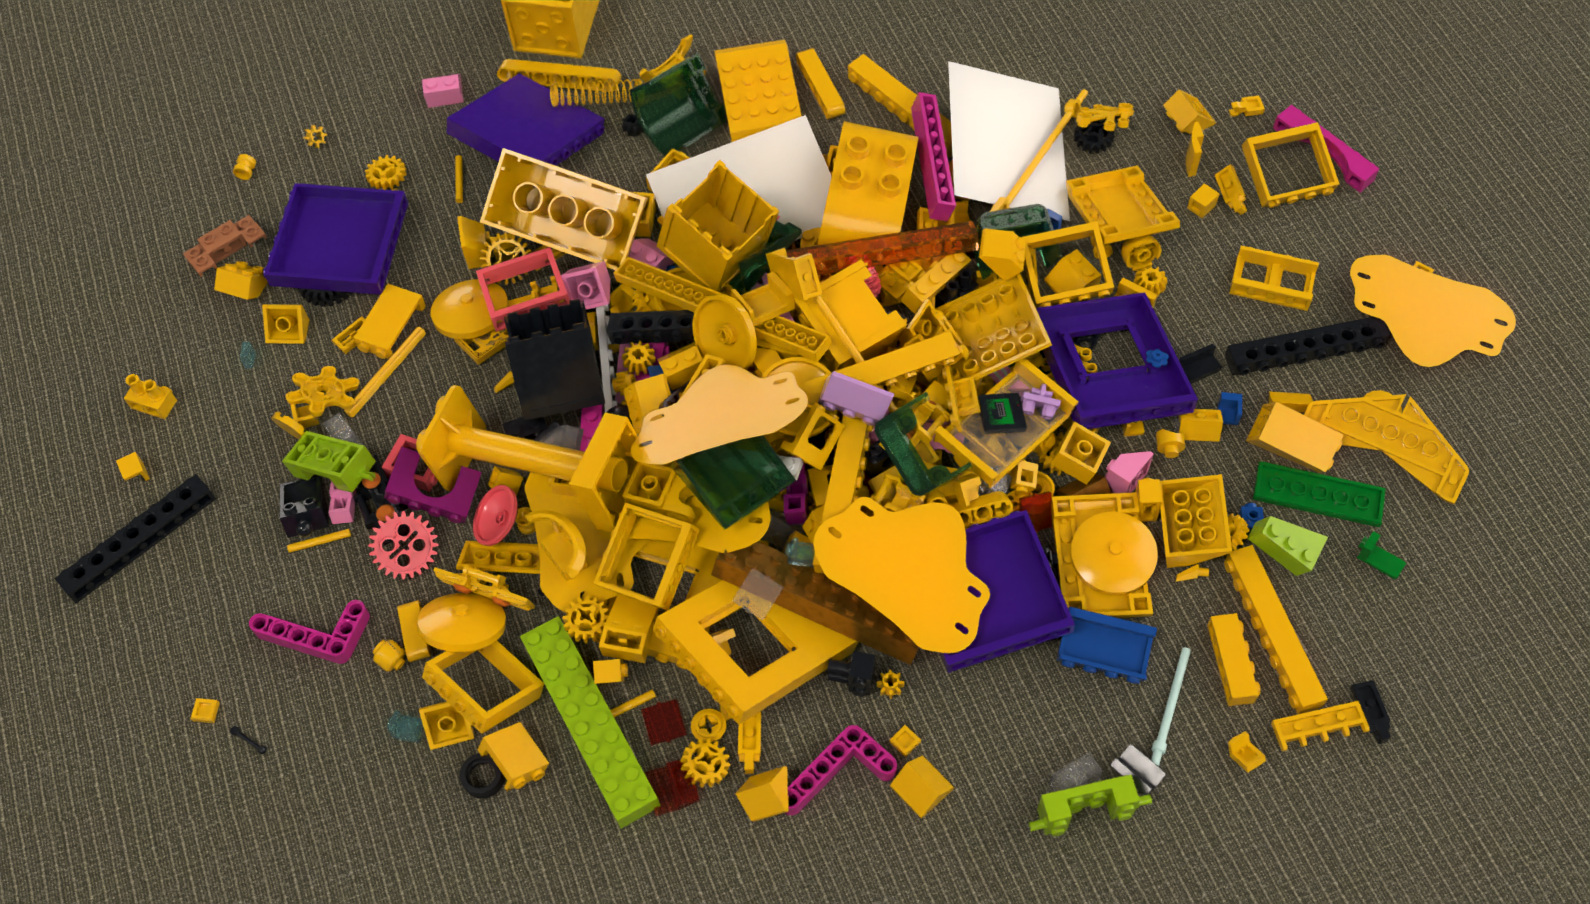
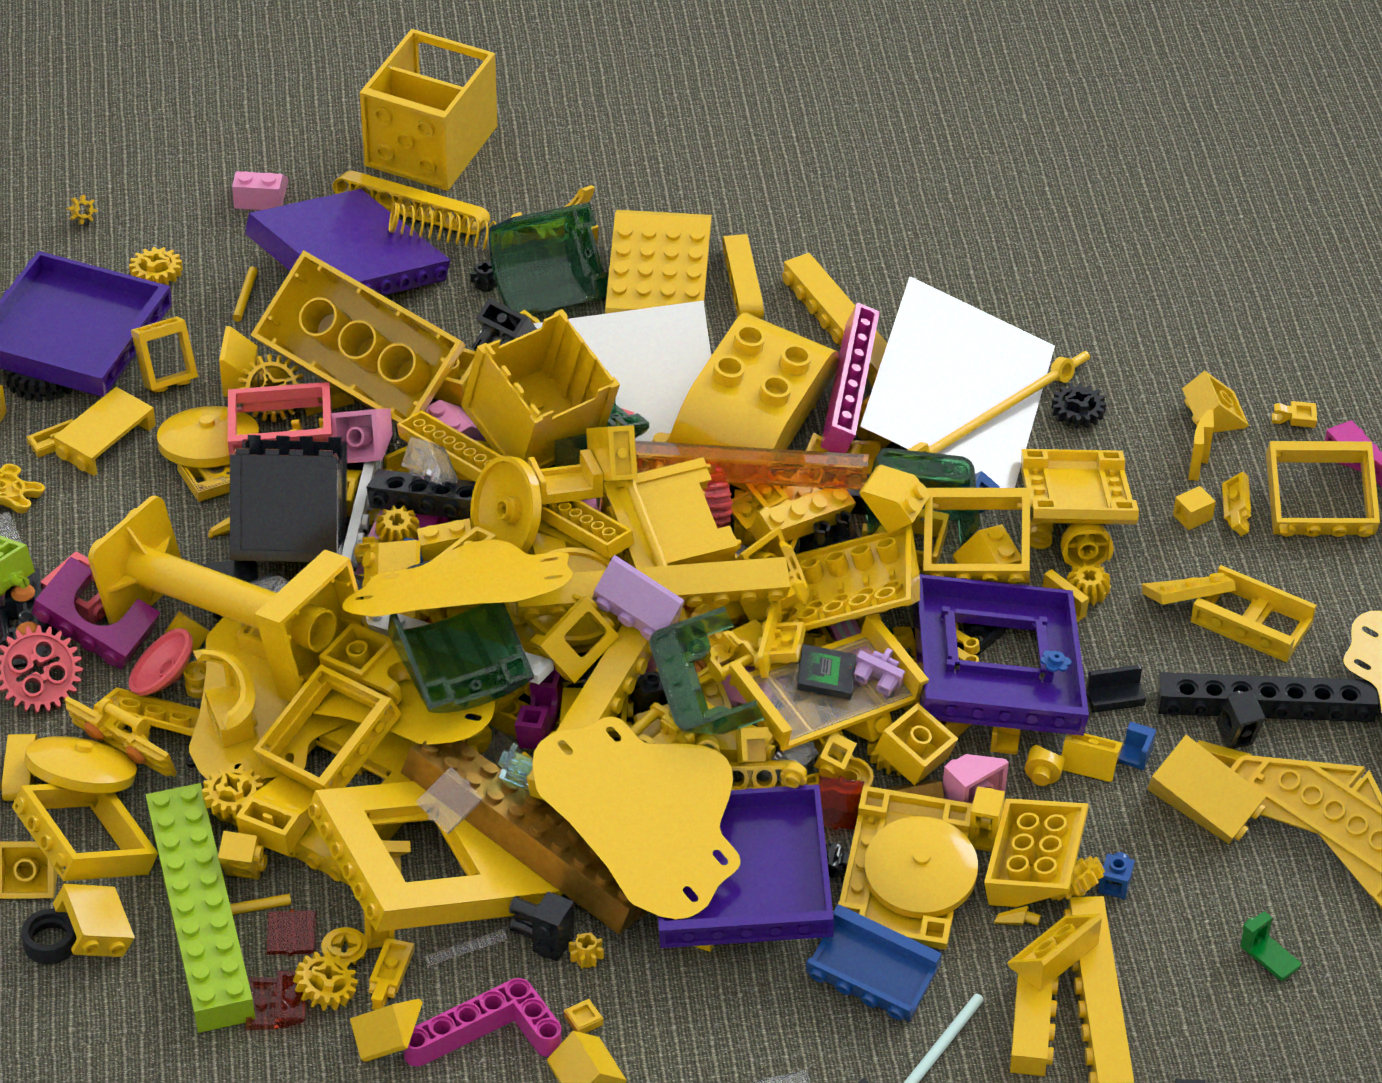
camera: 10 degrees right, 15 degrees down
yellow axle [344,326,426,418] -> none
yellow plant [1076,103,1134,131] -> none
lime wedge [1247,516,1328,576] -> none
green tile [1252,461,1386,528] -> none
none -> yellow window [131,316,198,392]
none -> clear slope [401,436,458,486]
none -> clear bar [423,929,508,967]
none -> black brick [471,298,537,351]
none -> yellow plate [780,762,807,788]
none -> yellow slope [1007,913,1102,991]
none -> yellow wing [1142,573,1236,605]
none -> black brick [1216,690,1265,749]

